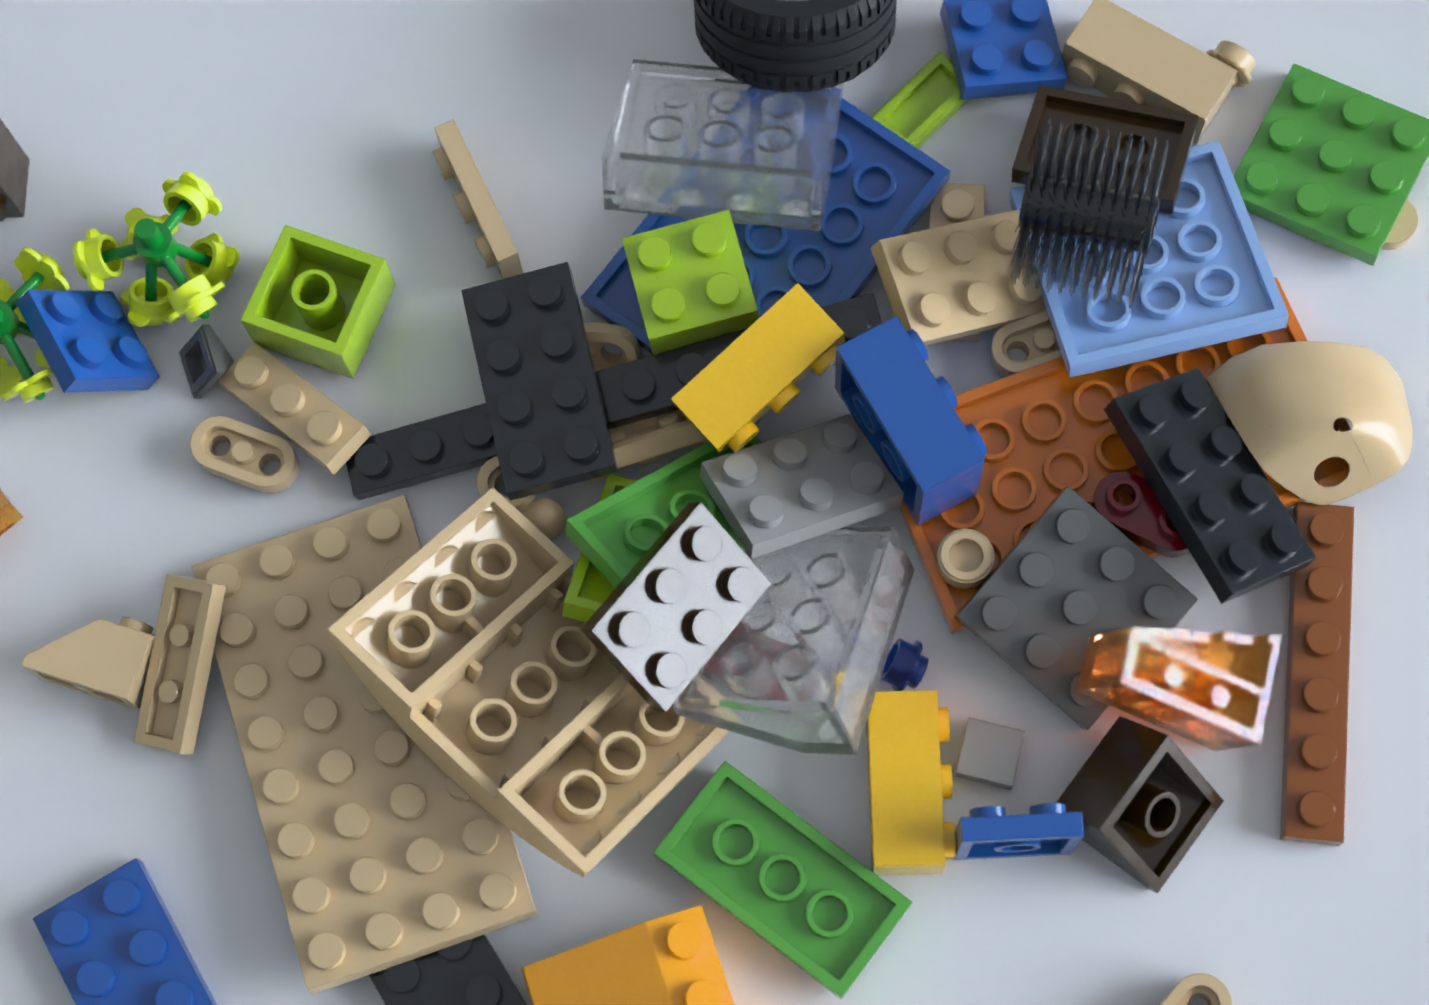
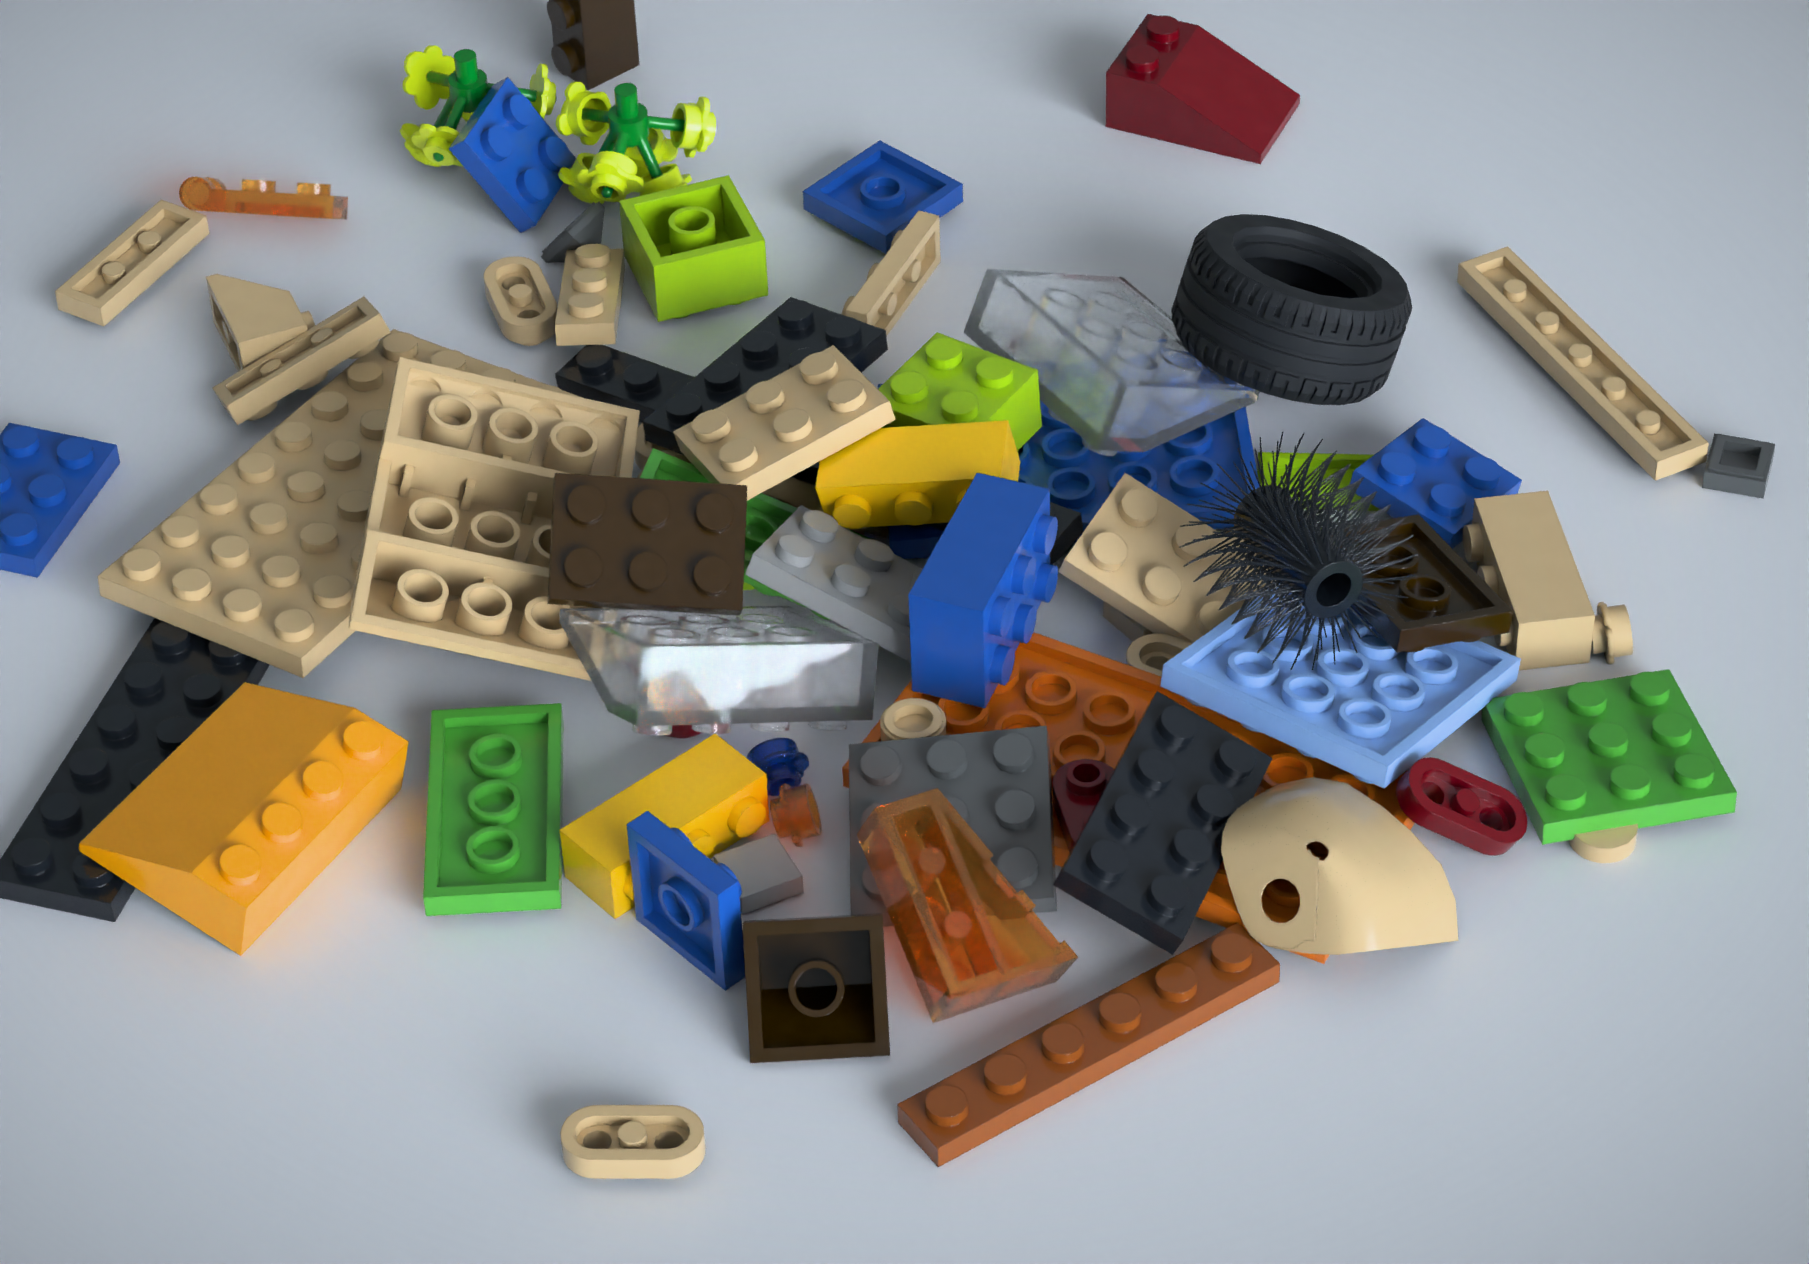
camera: 45 degrees right, 30 degrees down
none -> tan plate [673,345,896,501]
none -> clear orange plate [770,783,822,847]
none -> blue plate [803,140,963,254]
none -> dark red plate [1396,758,1528,856]

